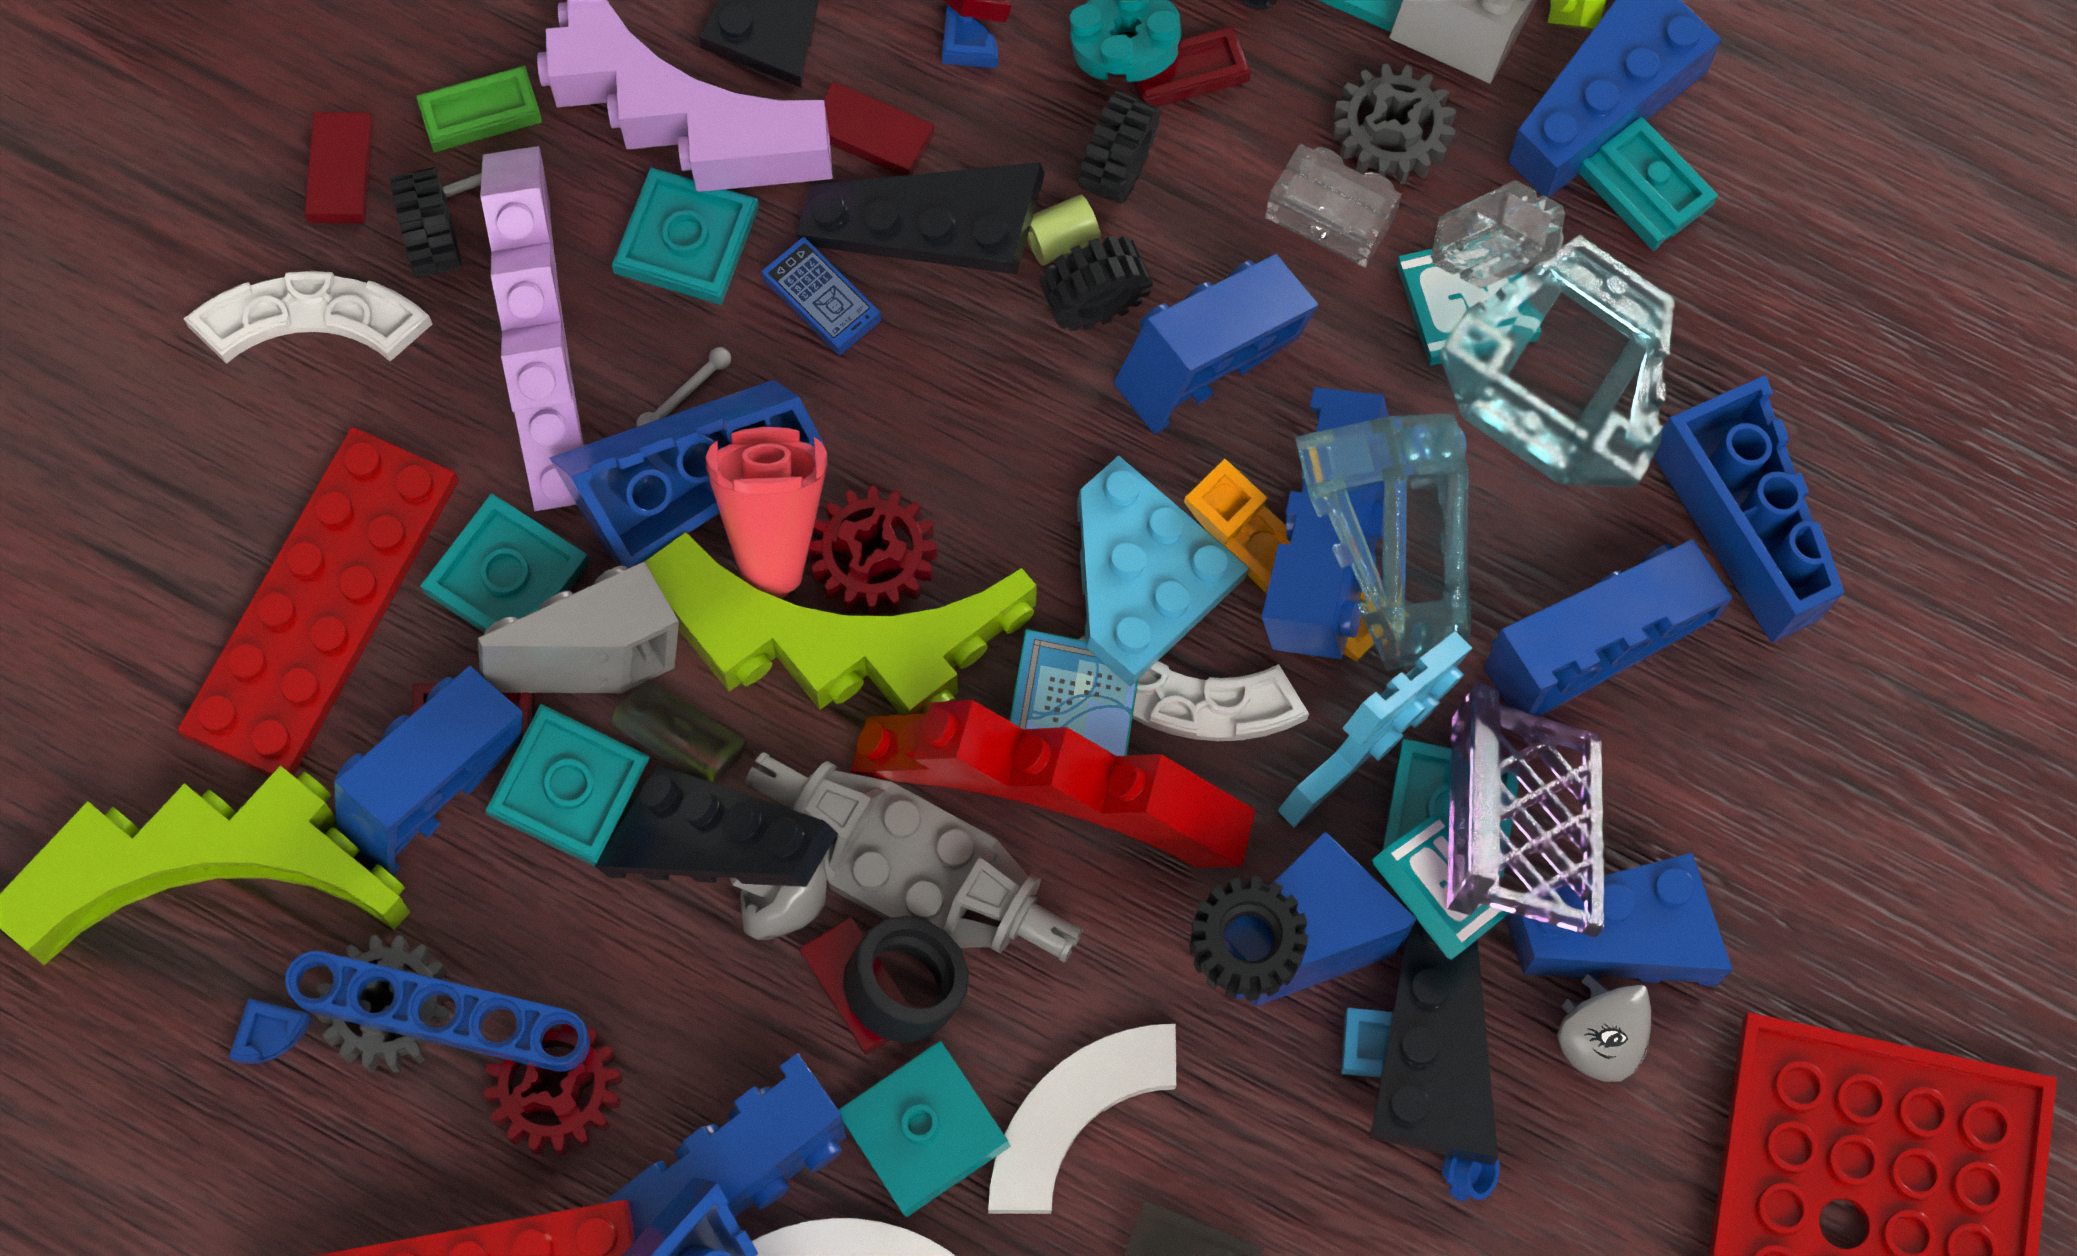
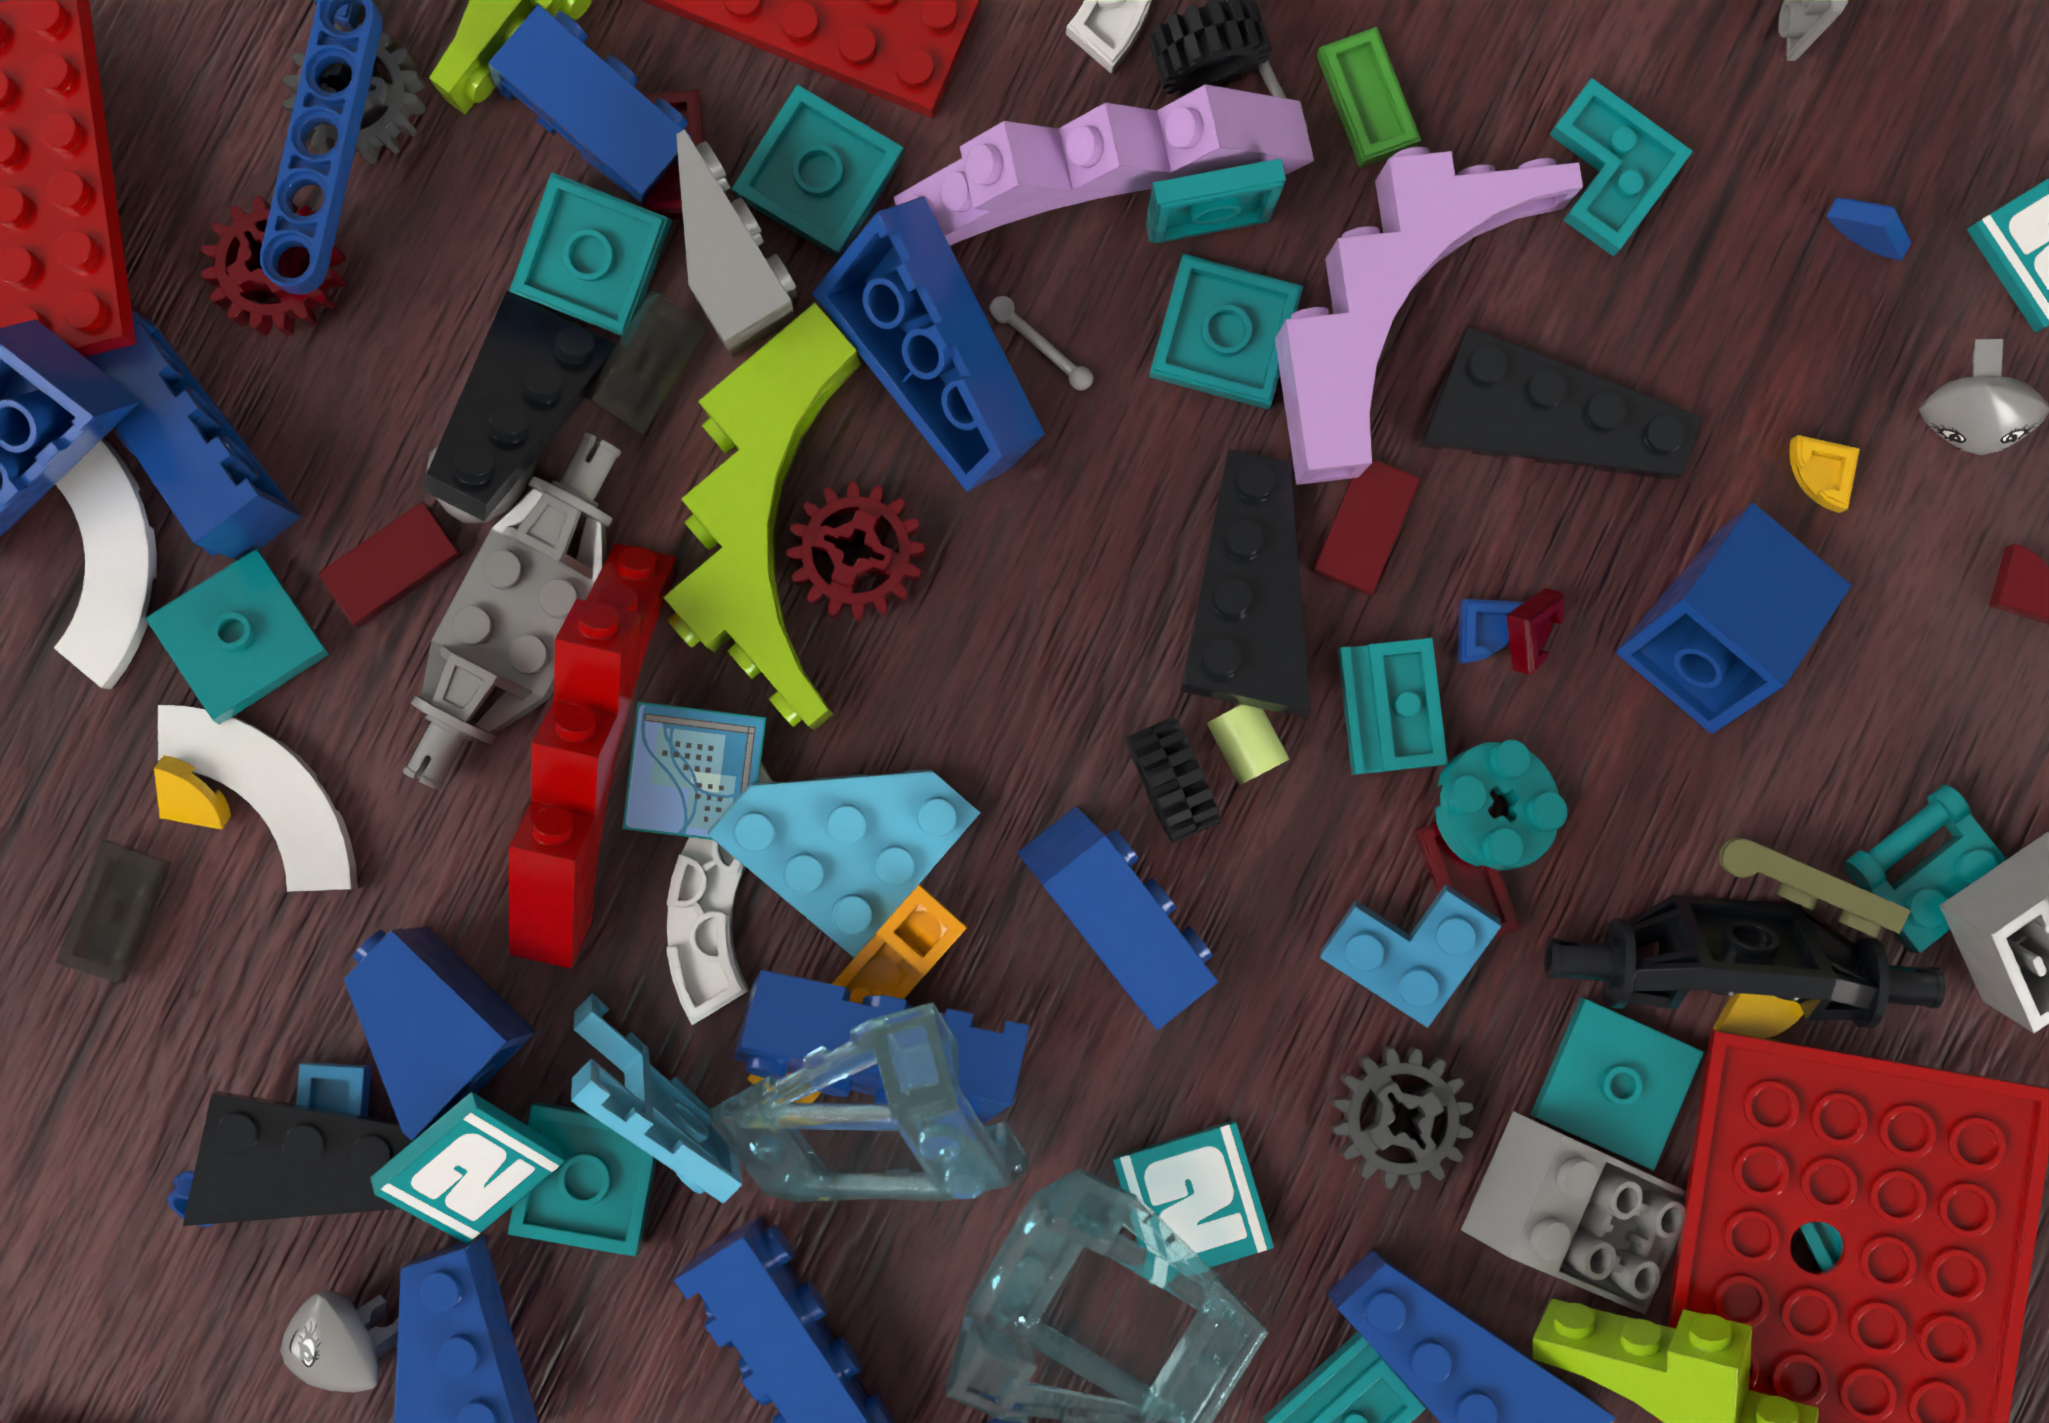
camera: 90 degrees right, 15 degrees up
coral cone [705,427,827,598] -> none
tile [761,237,882,356] -> none
black tyre [843,916,969,1043] -> none
black tyre [1078,91,1161,204] -> none
black tyre [1189,876,1309,1001] -> none
clear brick [1265,144,1402,268] -> none
clear brick [1431,180,1565,289] -> none
clear purple fence [1447,682,1604,937] -> none
none -> yellow tile [154,755,231,830]
none -> teal tile [1146,158,1286,244]
none -> dark azure plate [1319,884,1501,1028]
none -> teal plate [1337,638,1448,775]

